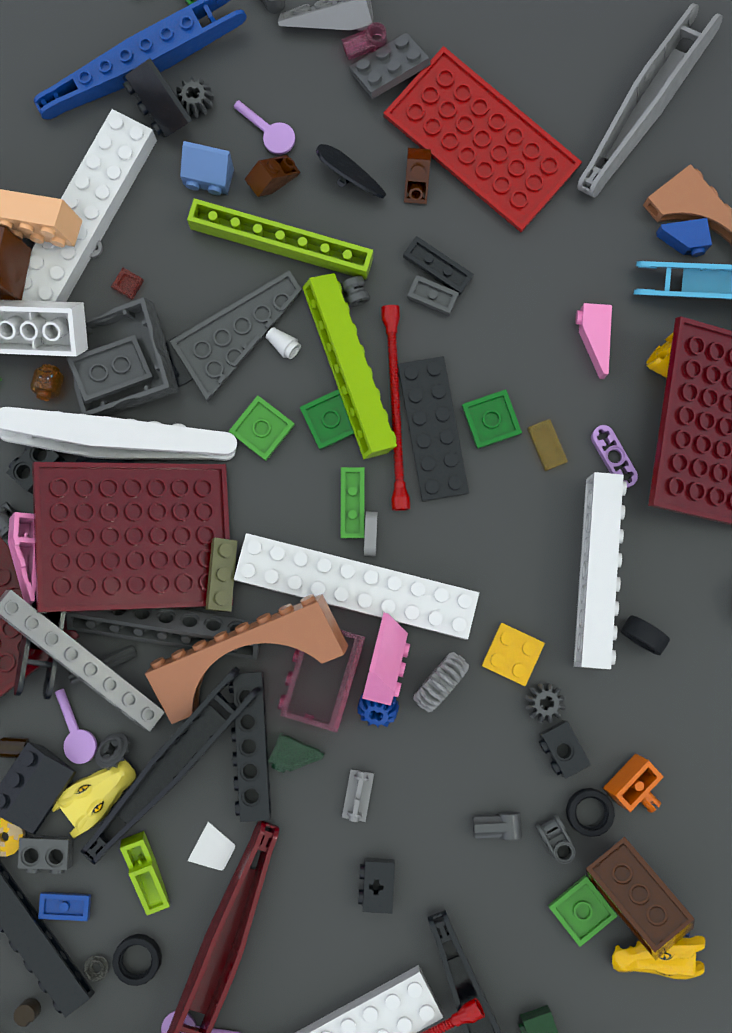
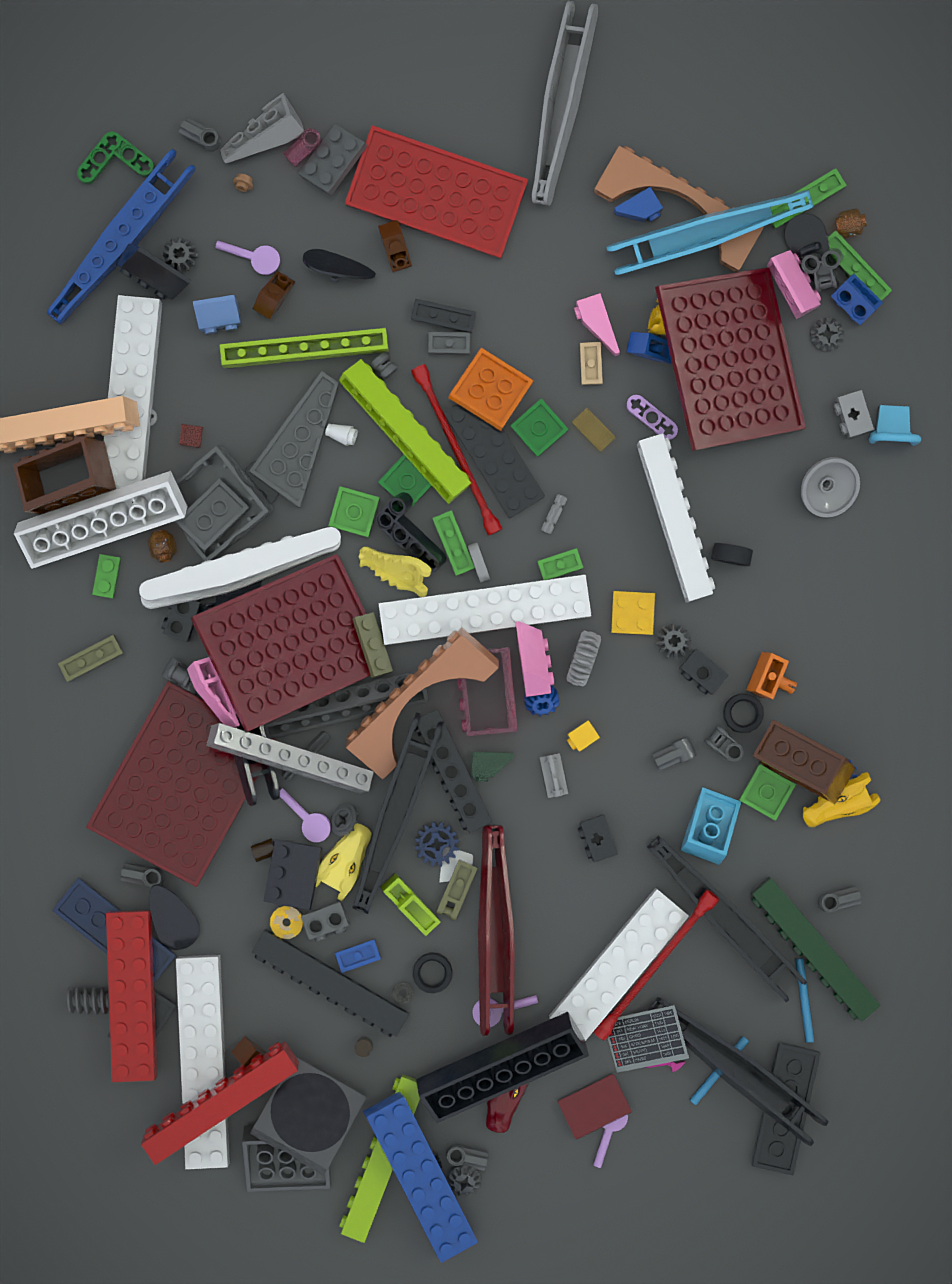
camera: 20 degrees left, 5 degrees up
none -> medium nougat plate [233,174,253,192]
none -> light yellow animal [359,547,431,597]
none -> black beam [376,492,446,573]
none -> dark blue gear [415,822,459,867]
none -> olive plate [436,859,478,921]
none -> orange plate [448,348,534,431]
none -> bright green plate [537,548,583,580]
none -> light grey axle [541,494,567,534]
none -> yellow brick [566,720,600,752]
none -> tan plate [580,342,603,385]
none -> blue slope [627,332,672,364]
none -> medium azure slope [680,787,741,865]

